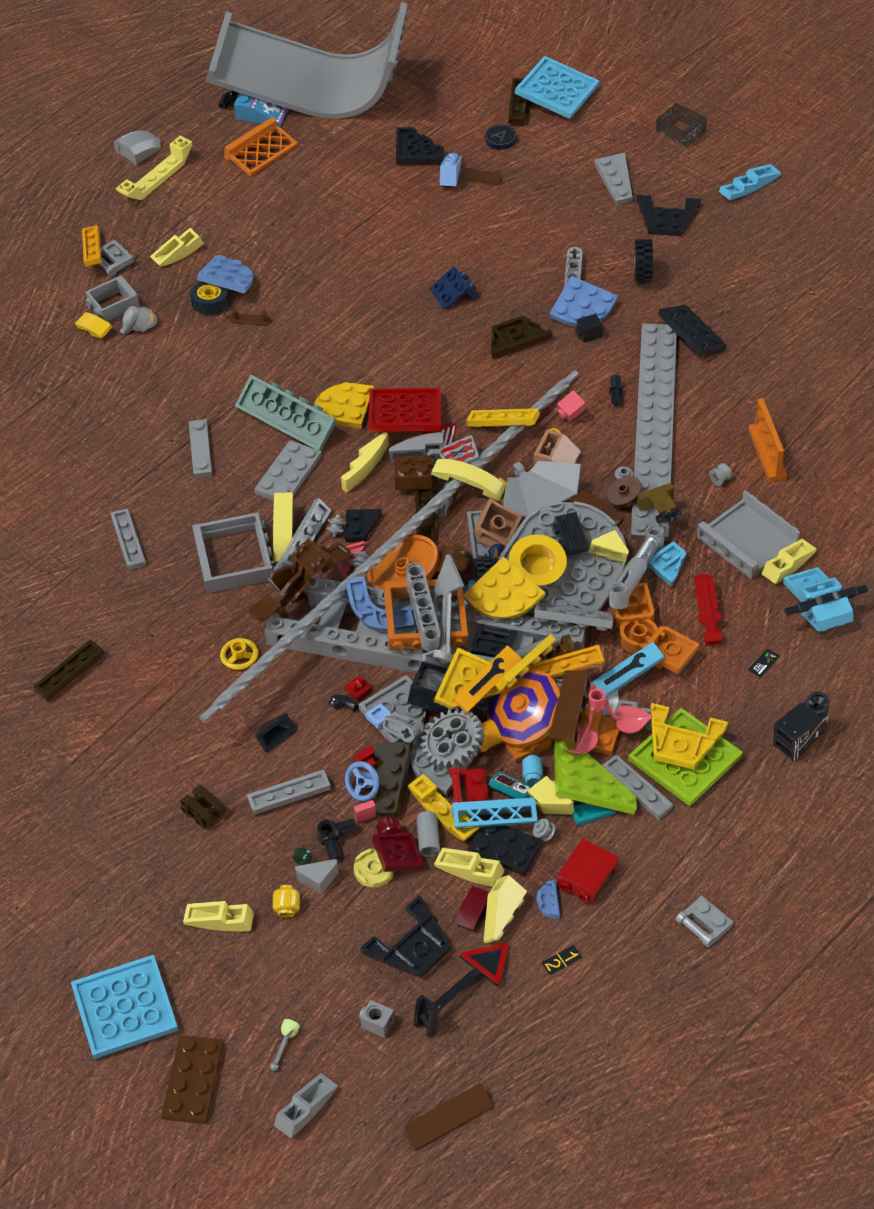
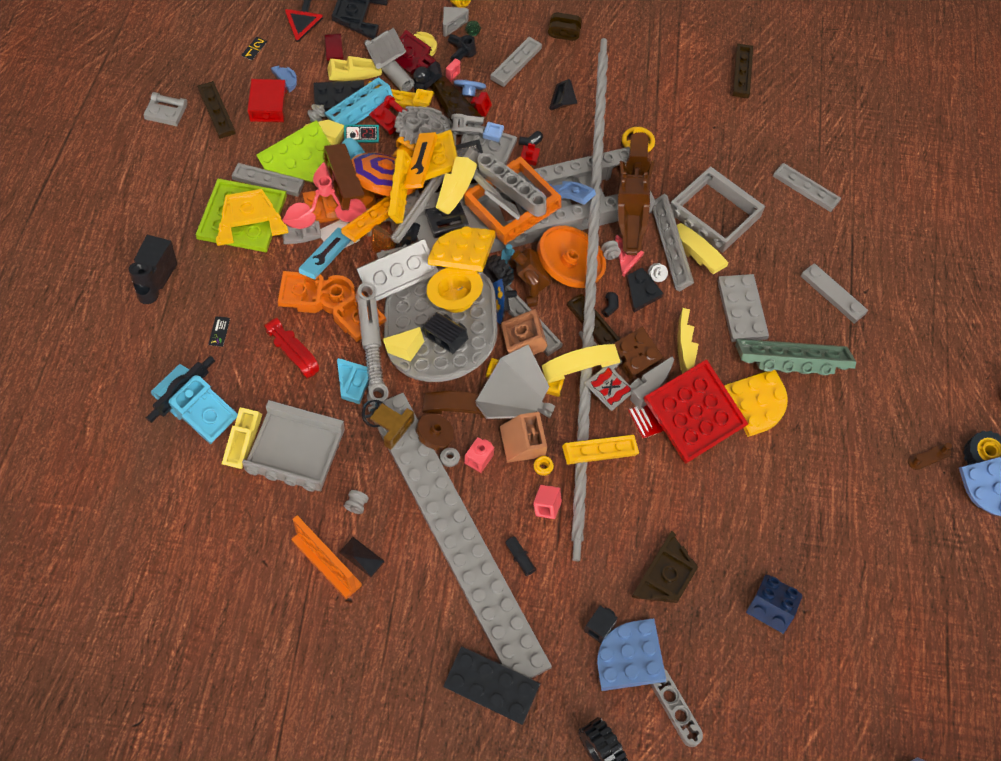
camera: 140 degrees right, 10 degrees up
light yellow slope [483,875,527,944] -> none
none -> dark brown plate [197,81,236,139]
none -> black slope [339,537,384,577]
none -> light grey piece [365,28,406,69]
none -> black tile [413,61,443,93]
none -> light yellow slope [436,157,477,214]
none -> coral brick [464,437,494,473]
none -> black arm [602,292,619,318]

